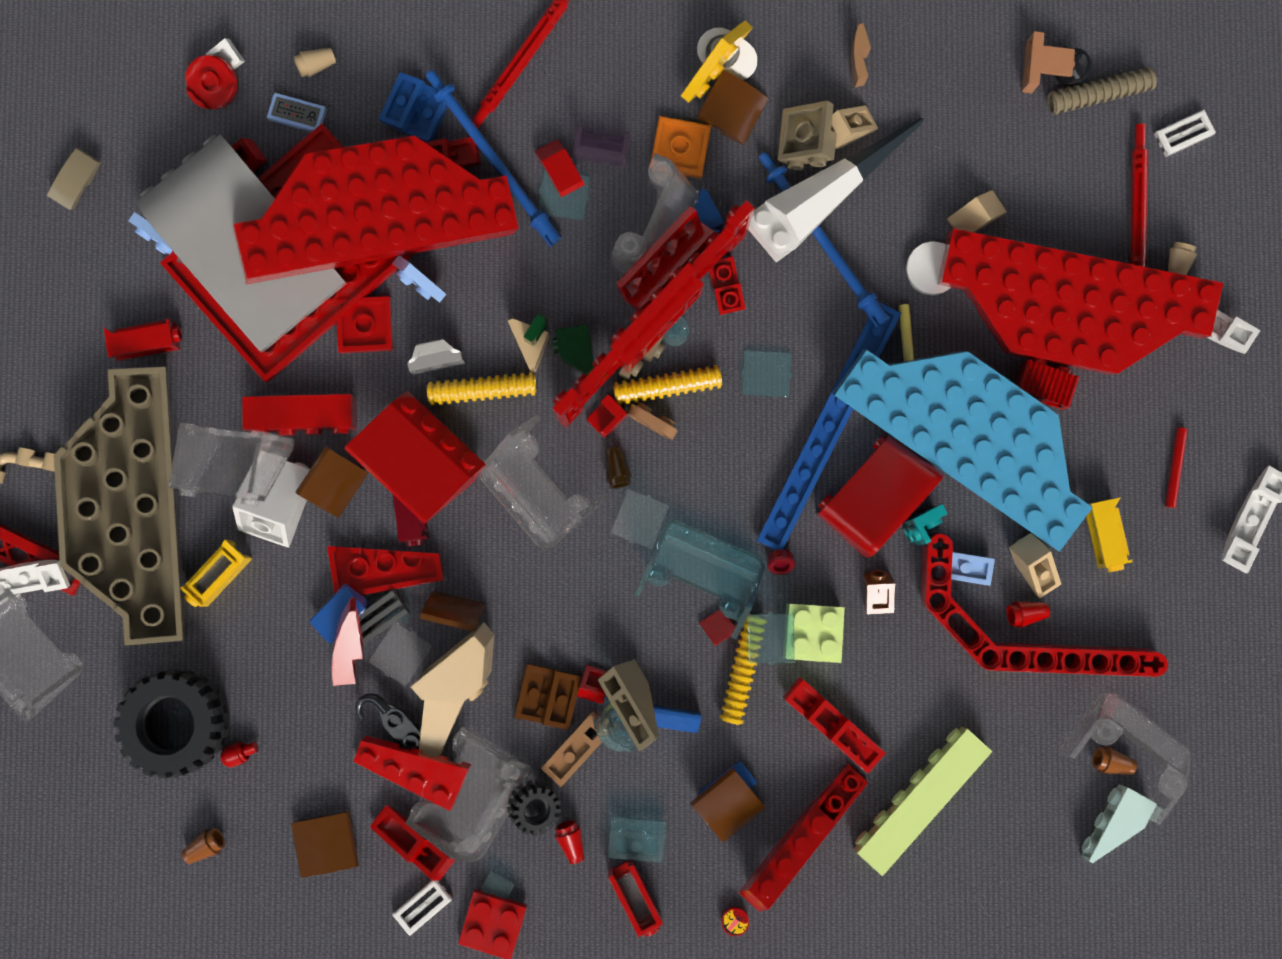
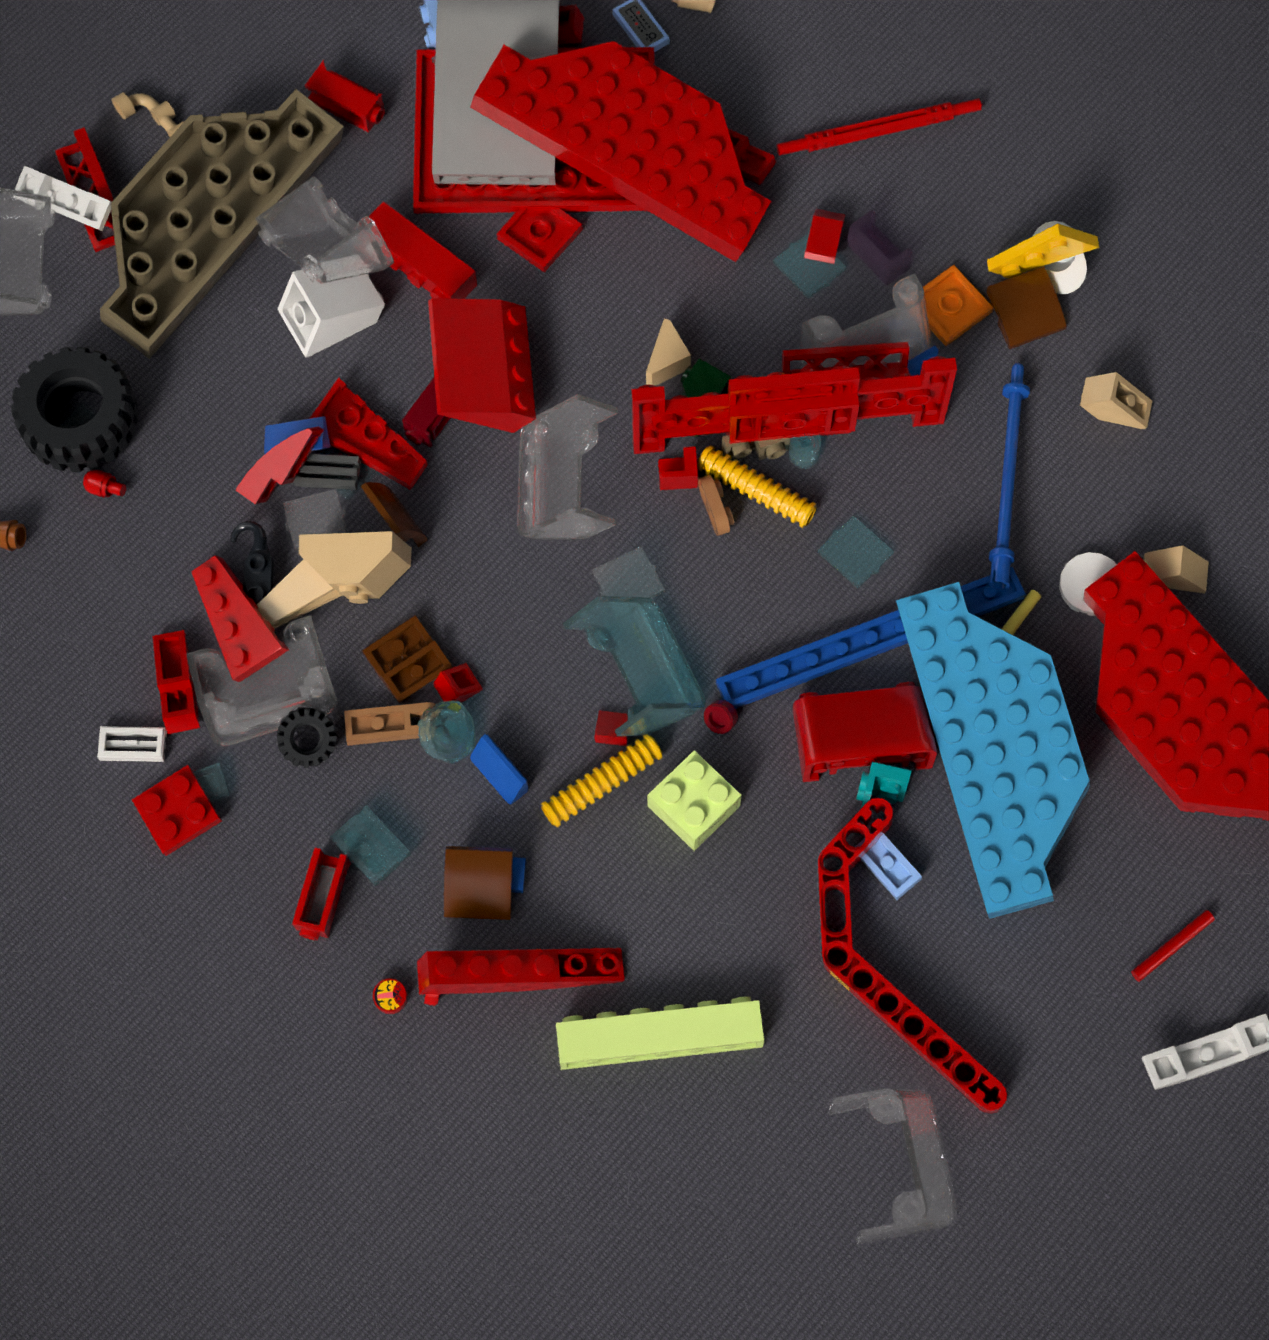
camera: 45 degrees right, 15 degrees down
yellow window [180,540,252,607] -> none
reddish brown slope [291,811,359,878] -> none
reddish brown slope [295,447,368,518] -> none
blue slope [378,72,448,142] -> none
light blue hinge [392,256,446,303] -> none
light grey slope [408,339,465,375] -> none
blue bar [426,70,562,247] -> none
yellow piece [427,372,537,406] -> none
dark green tile [523,314,548,346] -> none
red cone [554,820,585,864] -> none
dark tan slope [598,659,659,752] -> none
dark brown cone [605,447,632,489] -> none
red slope [709,256,746,315] -> none
white plate [748,118,924,262] -> none
clear light blue piece [748,612,795,666] -> none
dark tan plate [778,101,837,170] -> none
red slope [782,677,886,773] -> none
medium nougat slope [850,23,871,88] -> none
bracket [863,570,895,614] -> none
red cone [1006,601,1050,628] -> none
tan slope [1009,532,1061,599] -> none
red brick [1015,358,1079,410] -> none
light aqua slope [1081,784,1157,863] -> none
yellow window [1086,497,1133,572] -> none
dark orange cone [1092,746,1137,775] -> none

